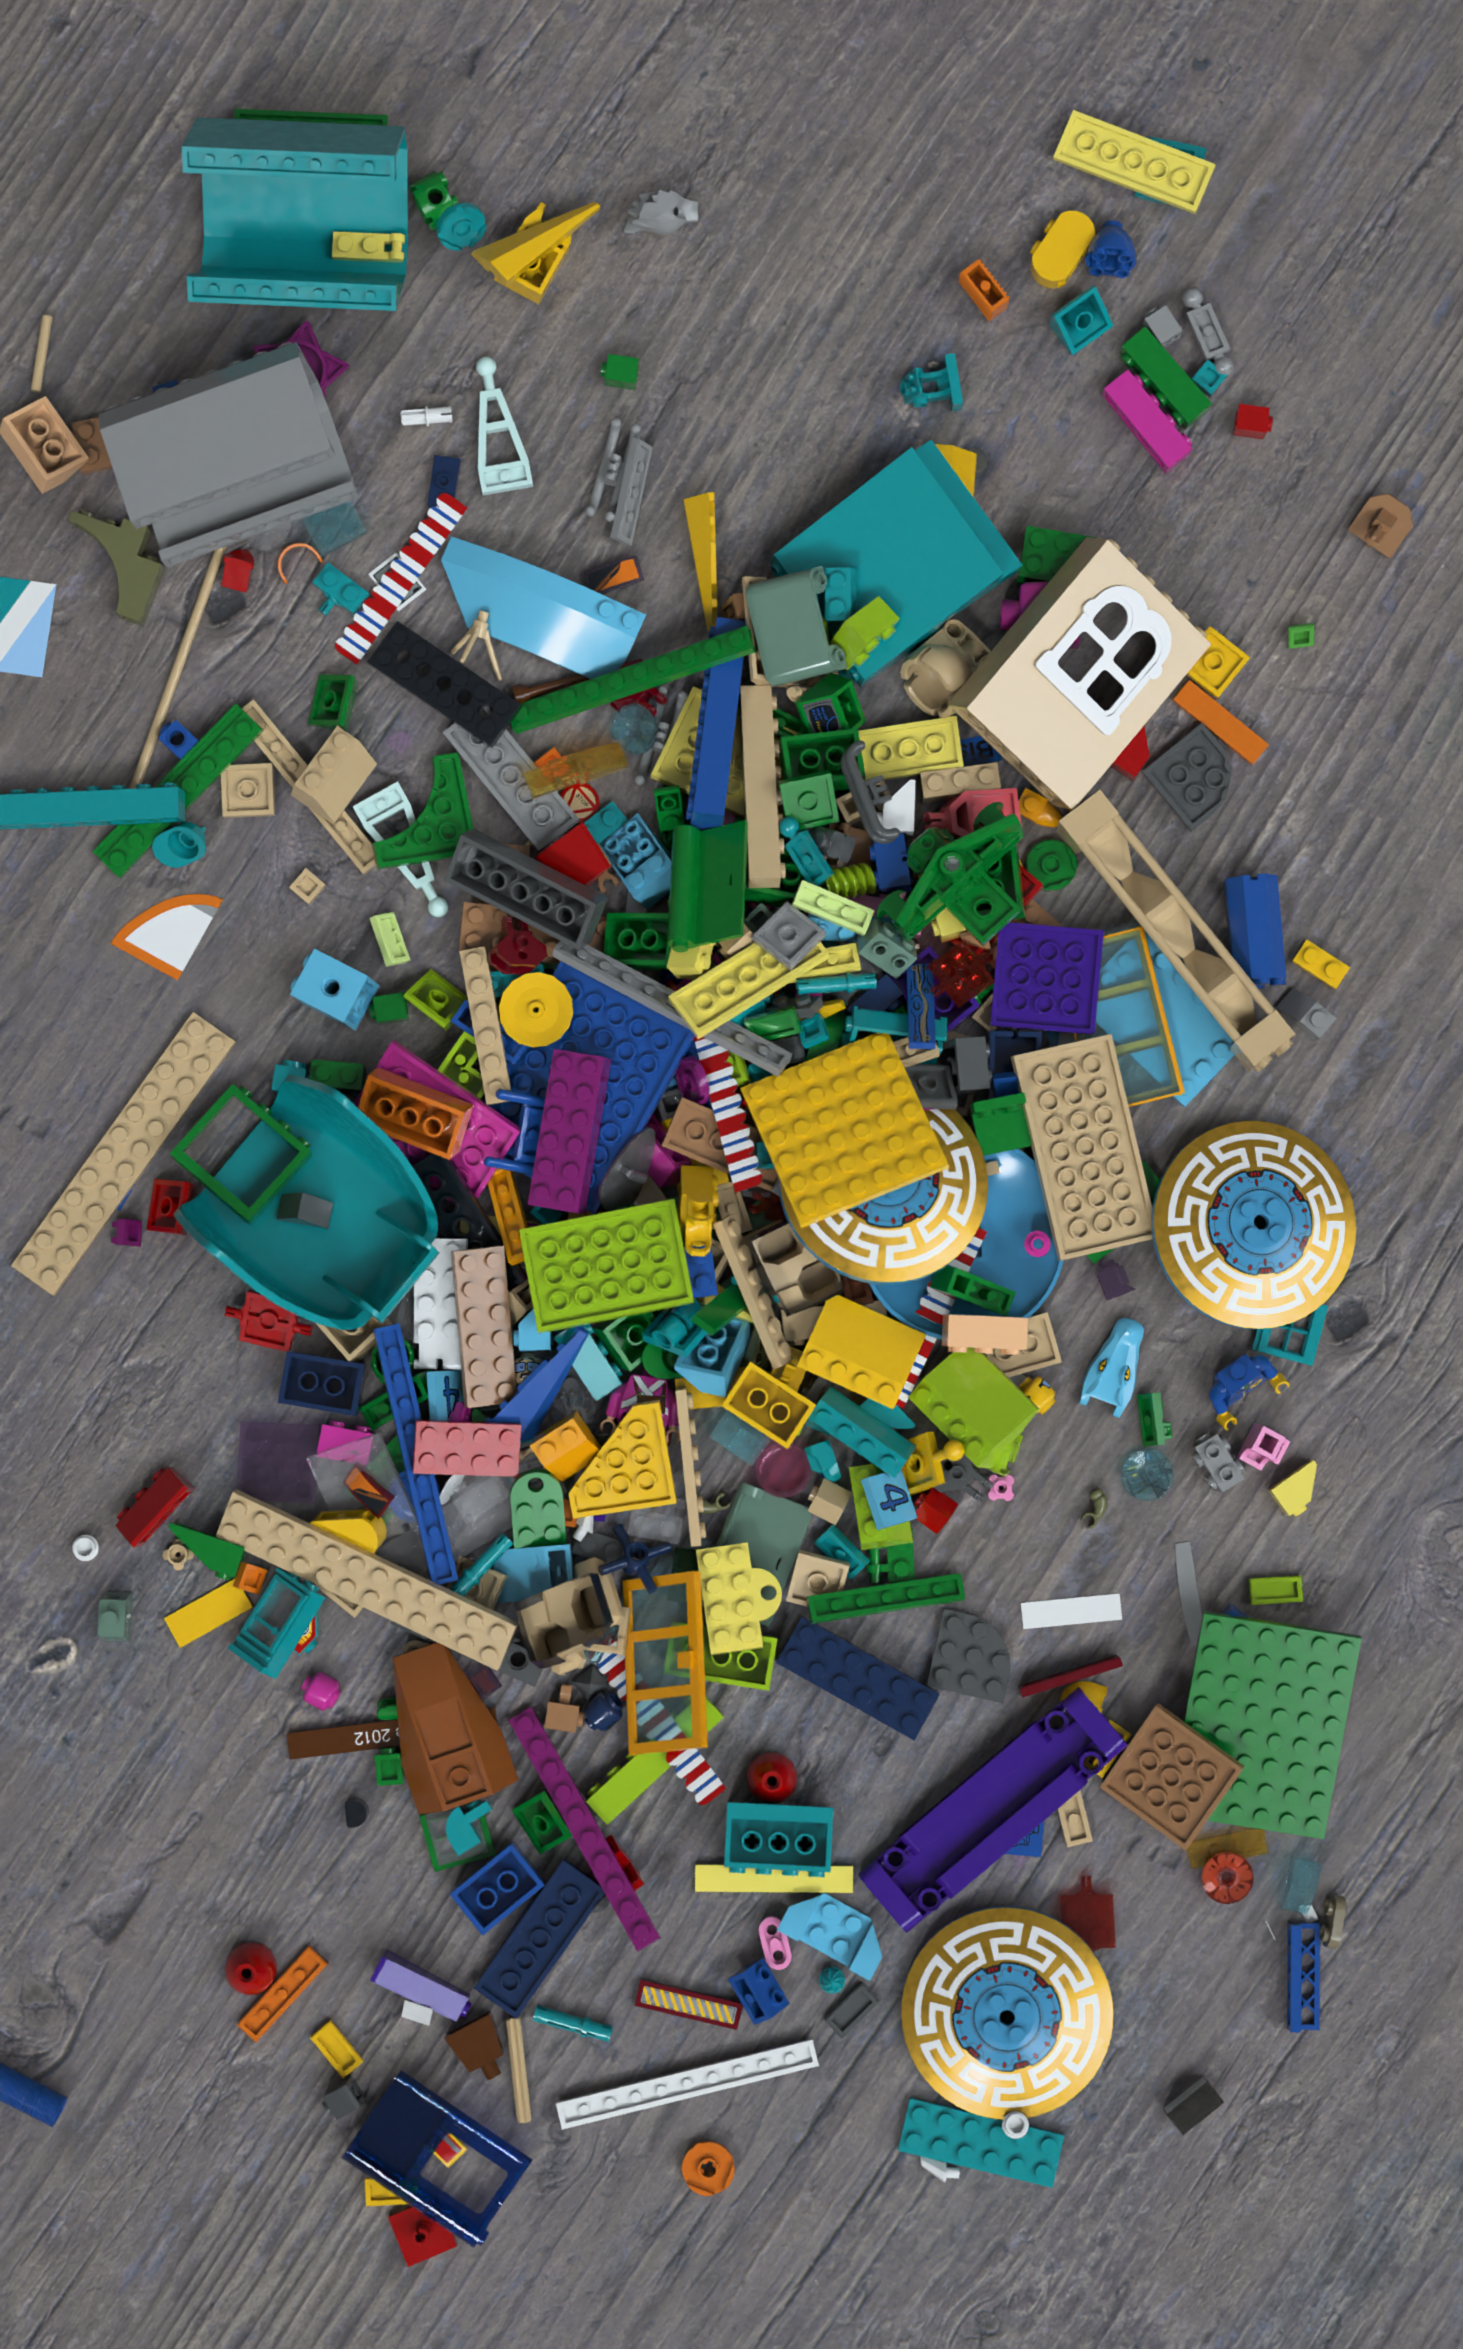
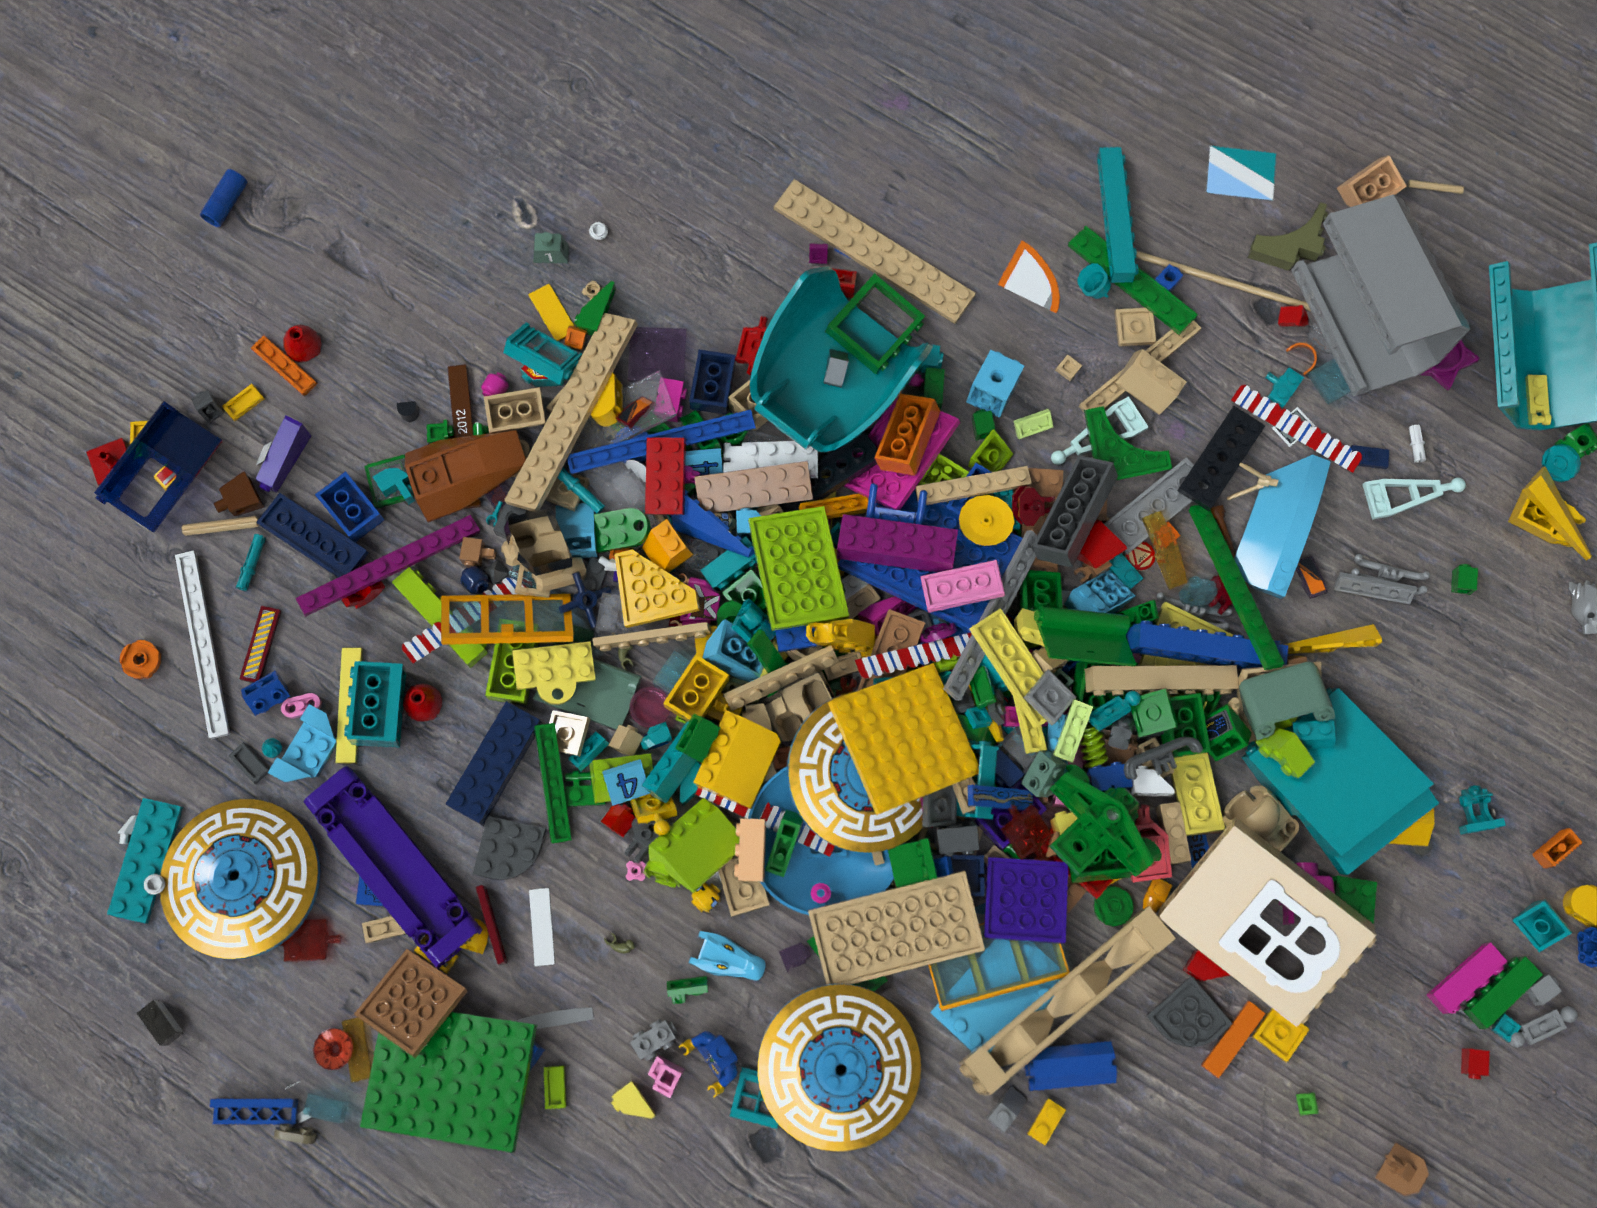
camera: 85 degrees right, 10 degrees down
red slope [115,1467,195,1548] -> none
green slope [308,675,358,732] -> none
green slope [512,1788,573,1854] -> none
flat silver shield [599,1127,655,1212] -> none
teal pin [796,972,876,996] -> none
clear light blue dish [1121,1449,1173,1501] -> none
none -> tan slope [484,387,546,433]
none -> teal hand [486,501,503,527]
none -> green brick [675,713,721,763]
none -> bright pink tile [920,560,1005,613]

